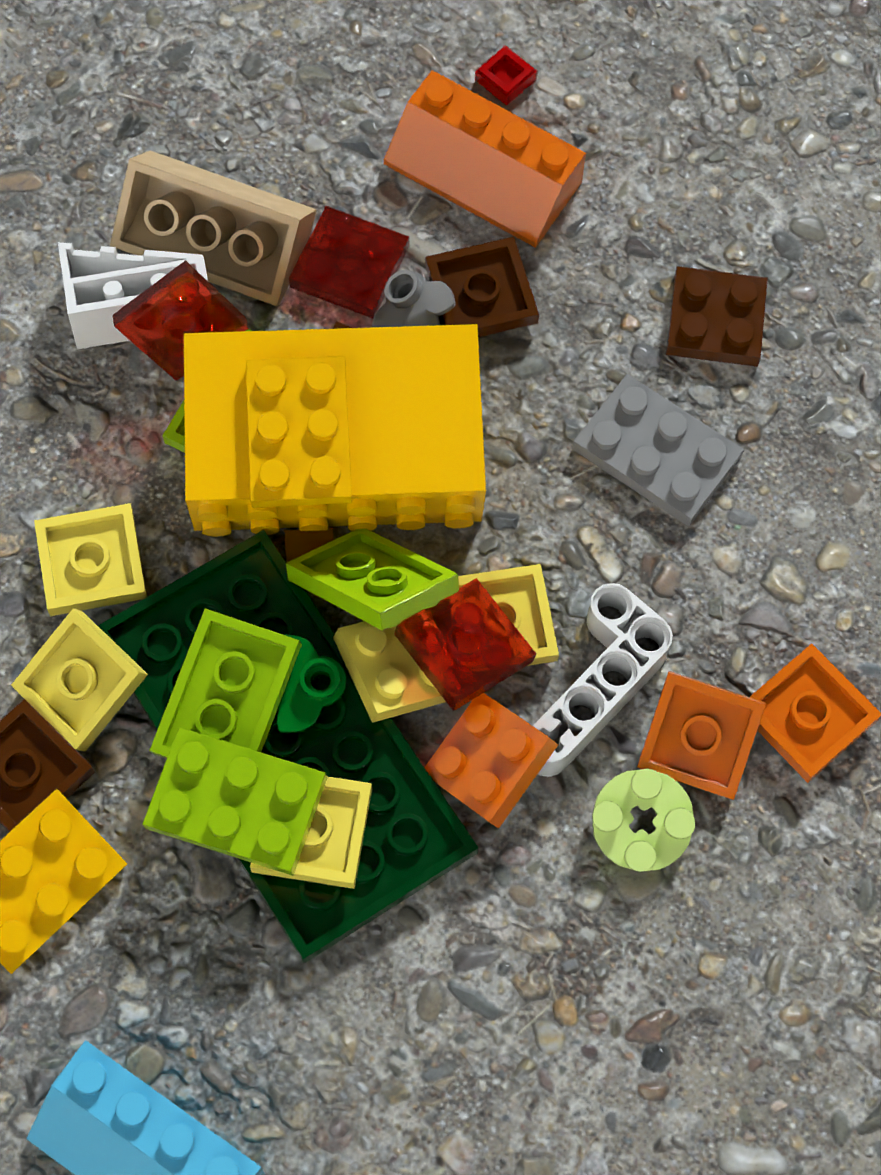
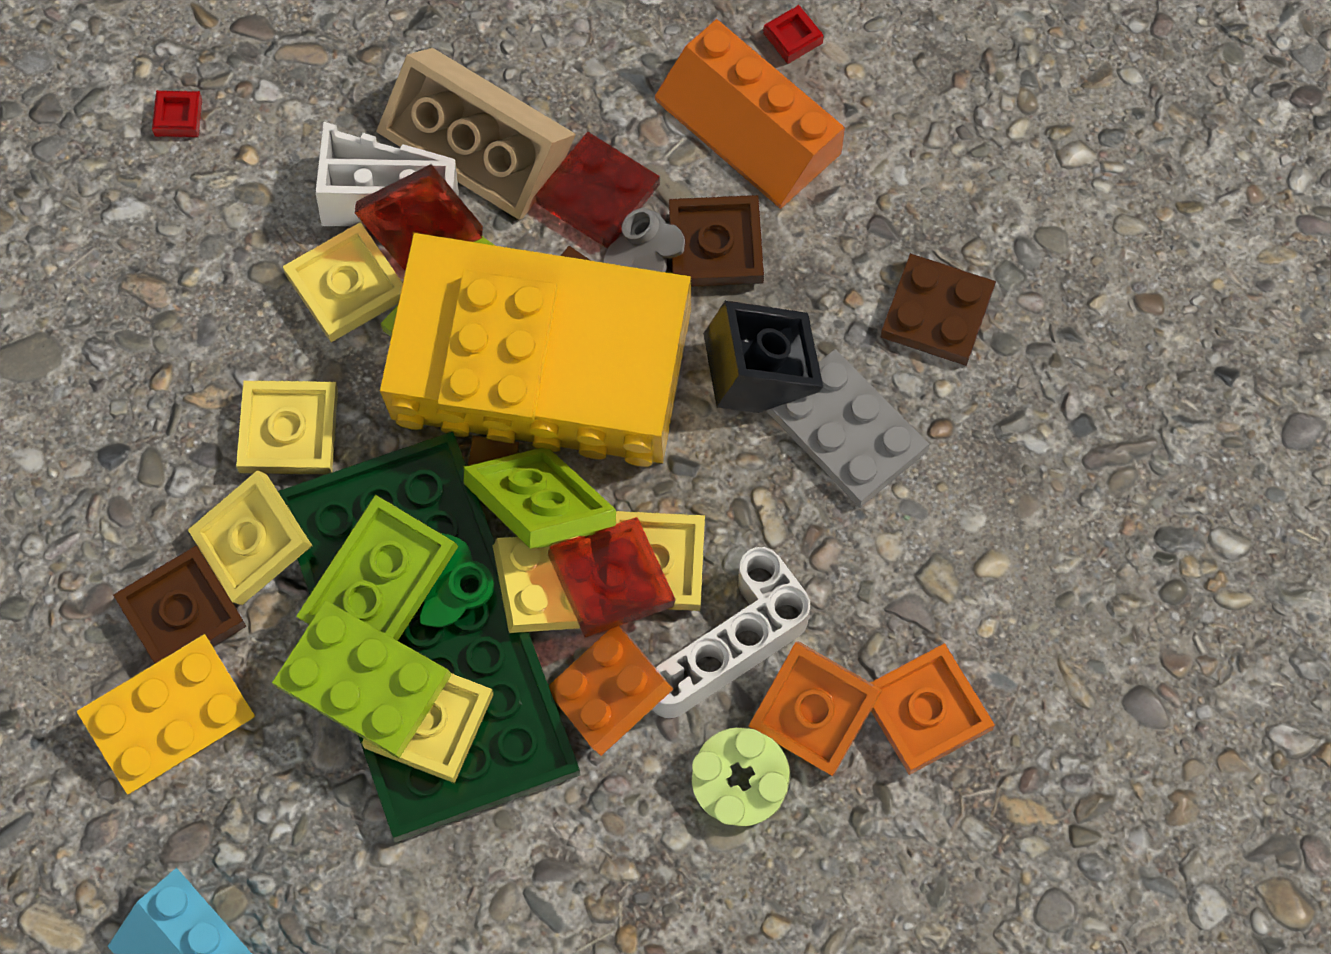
camera: 15 degrees right, 0 degrees up
none -> light yellow plate [283,222,403,342]
none -> black slope [703,300,823,413]

